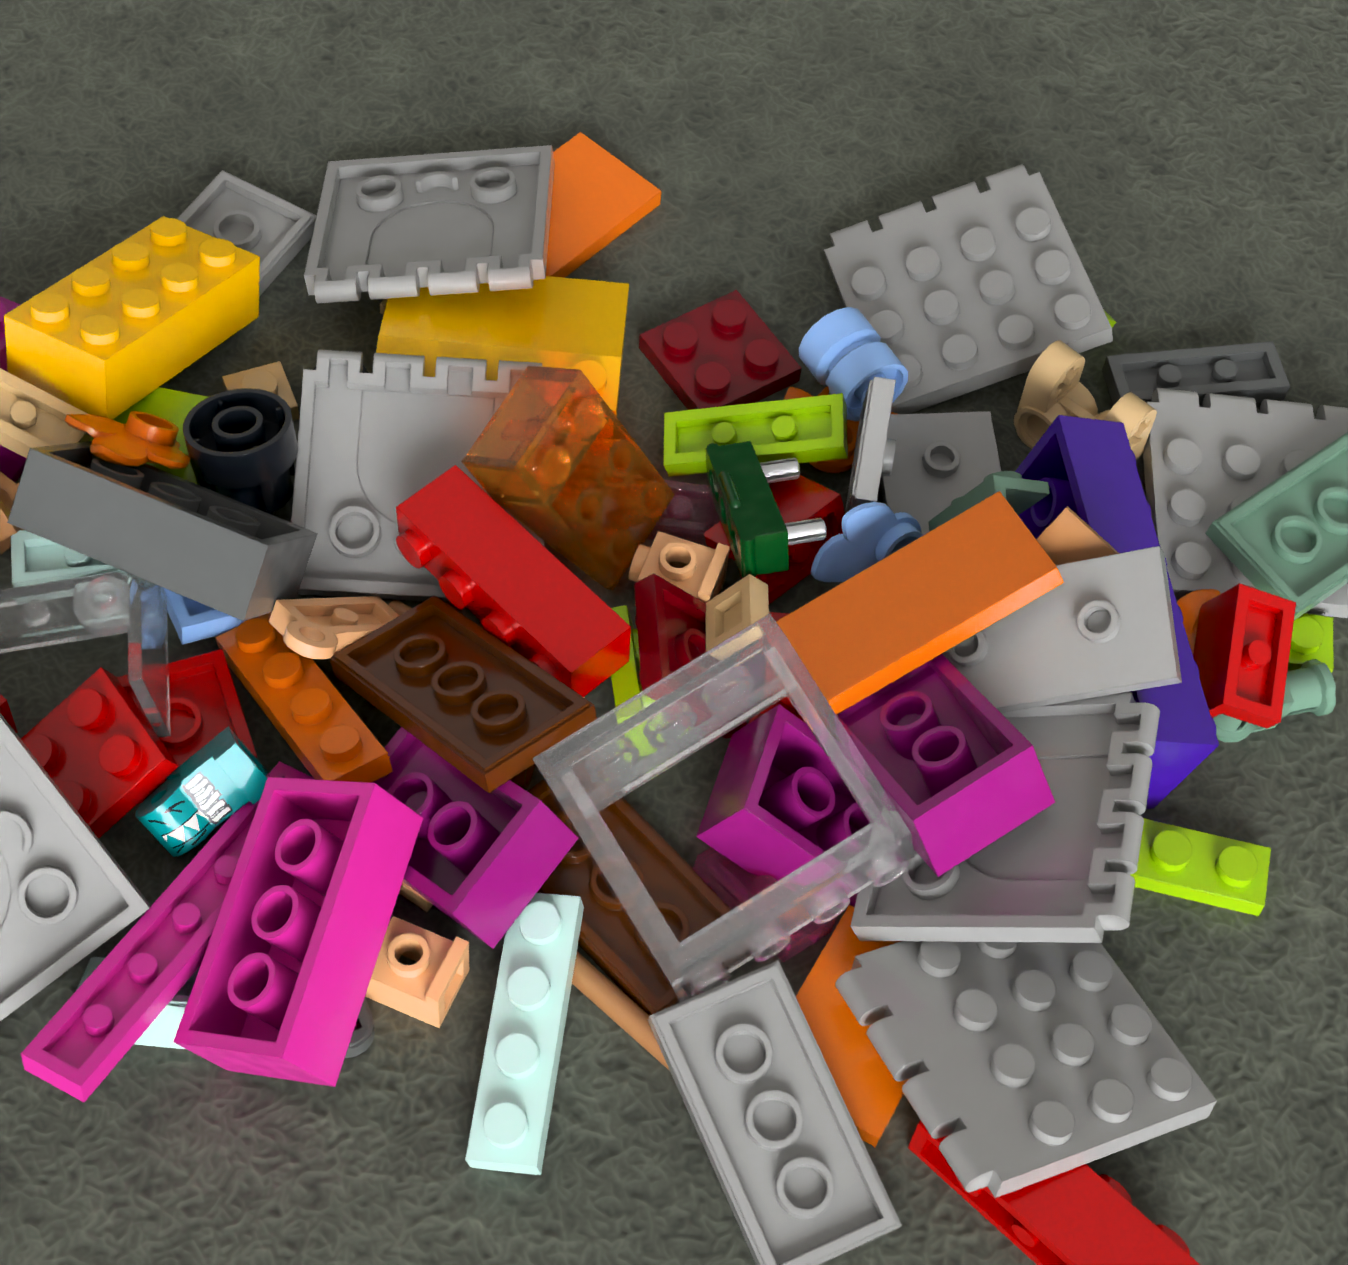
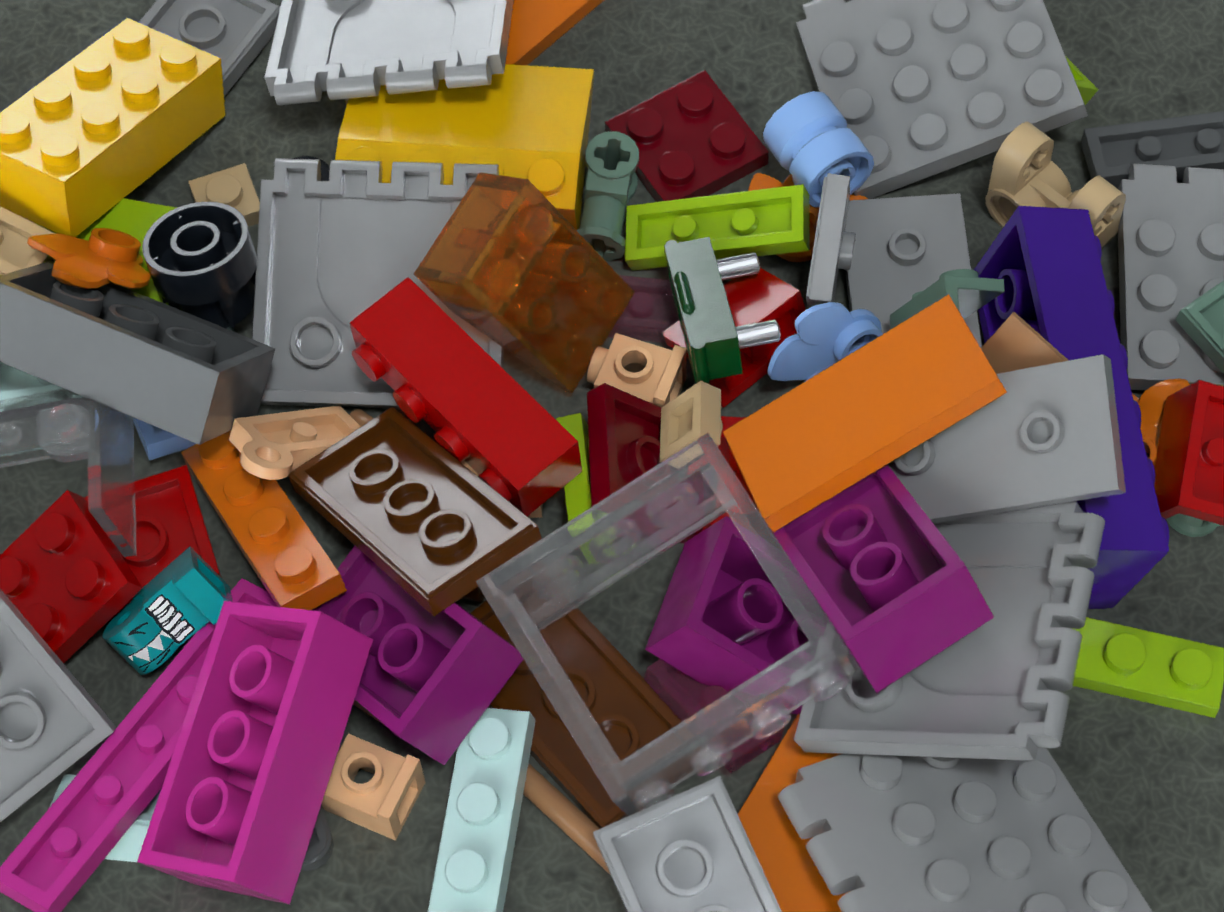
camera: 10 degrees right, 5 degrees up
none -> sand green connector [571,131,639,261]

